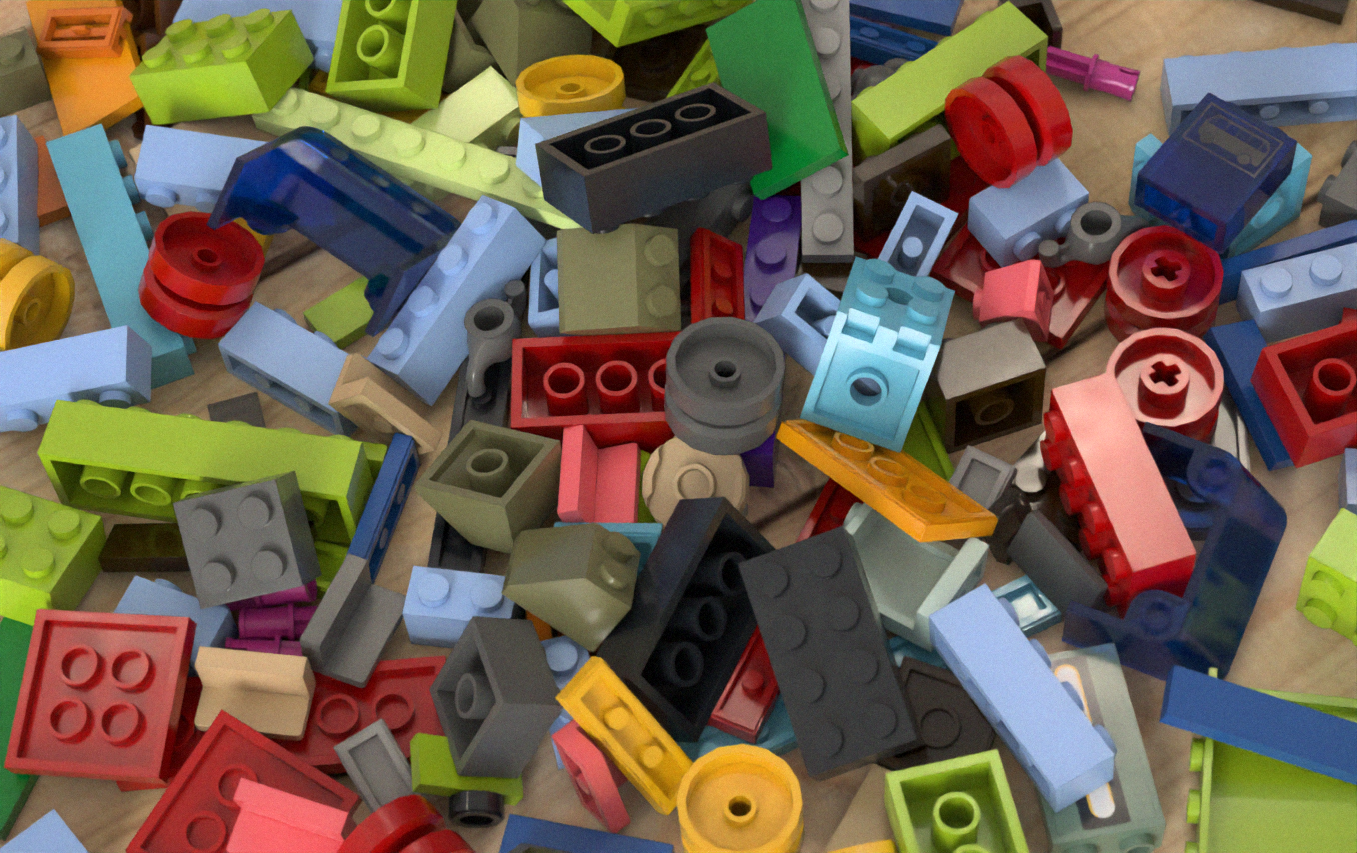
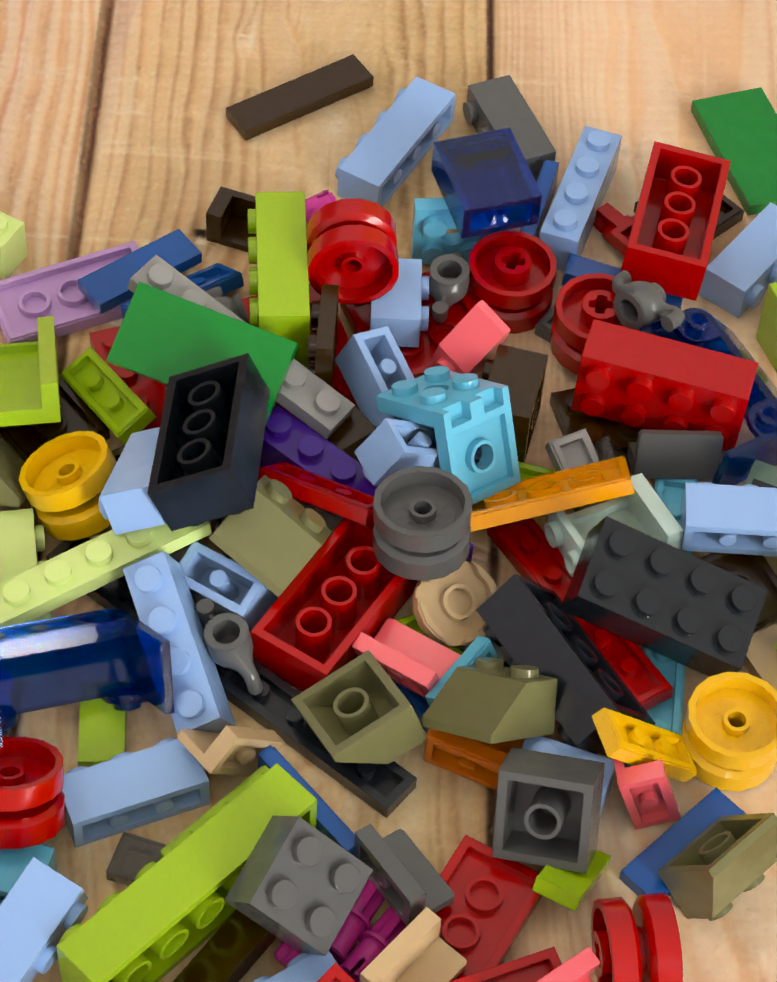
camera: 65 degrees left, 5 degrees down
light grey tile [333,718,434,814] -> none
light blue brick [402,566,526,649] -> none
black tile [448,790,505,828] -> none
none -> dark grey piece [612,270,685,332]

